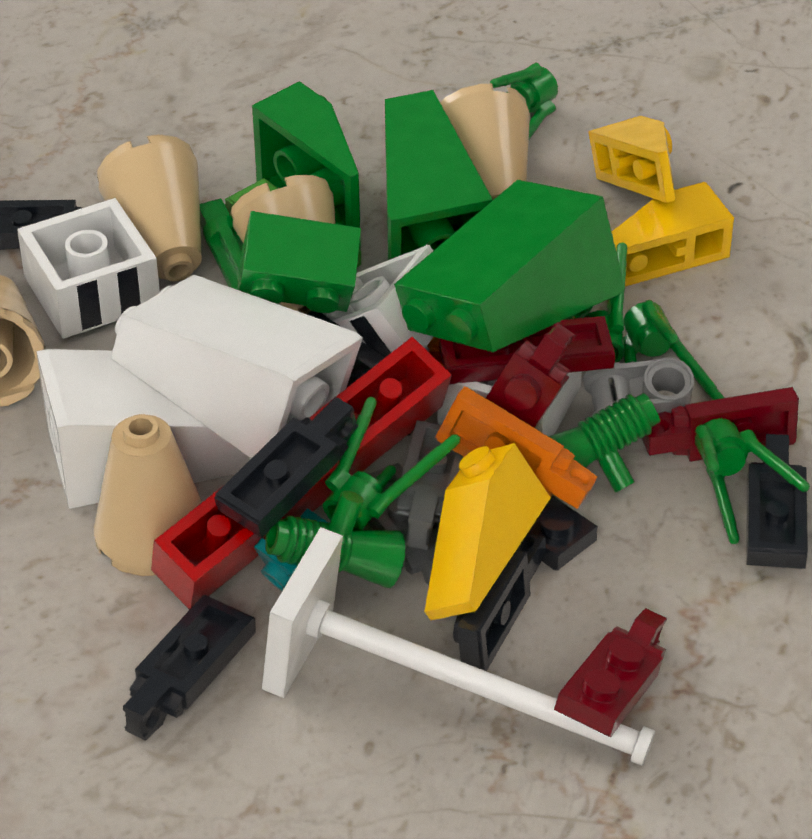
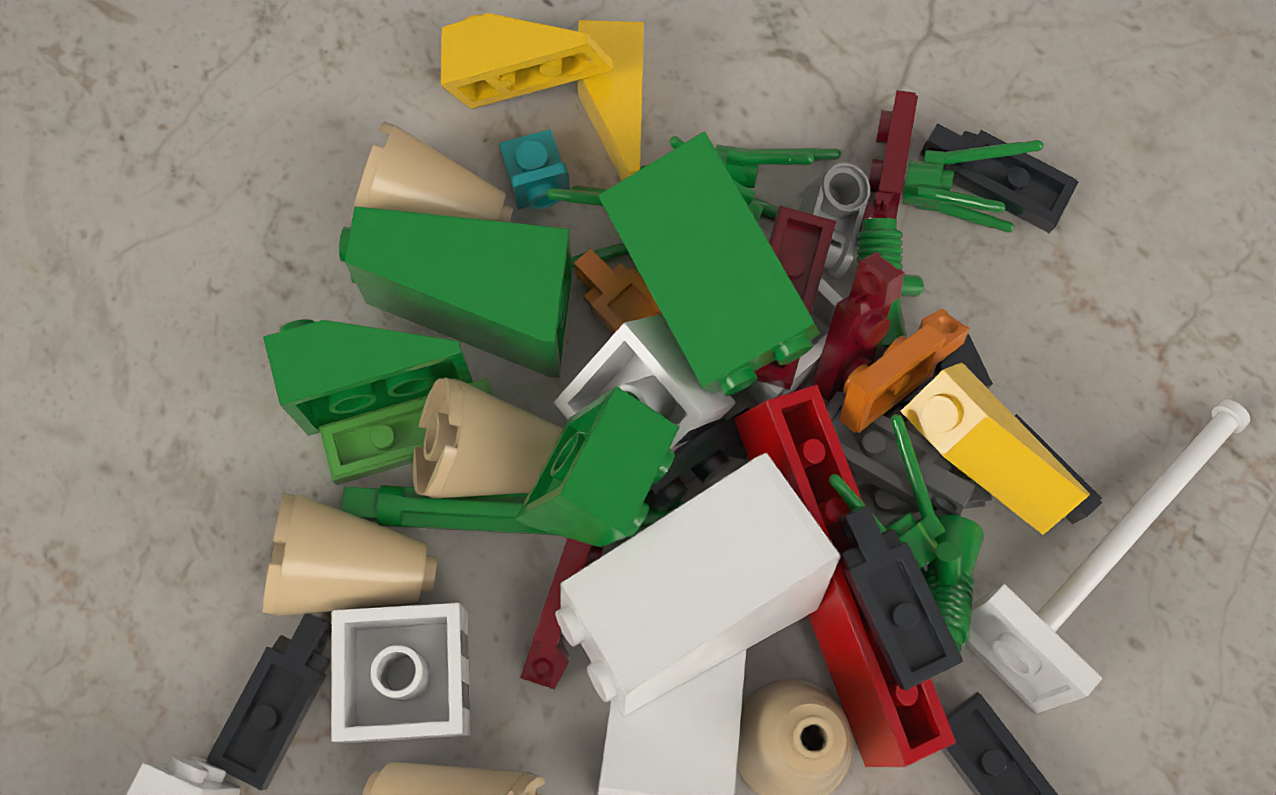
camera: 70 degrees left, 30 degrees up
green plant [490,62,558,140] -> none
dark red hinge [554,608,667,738] -> none

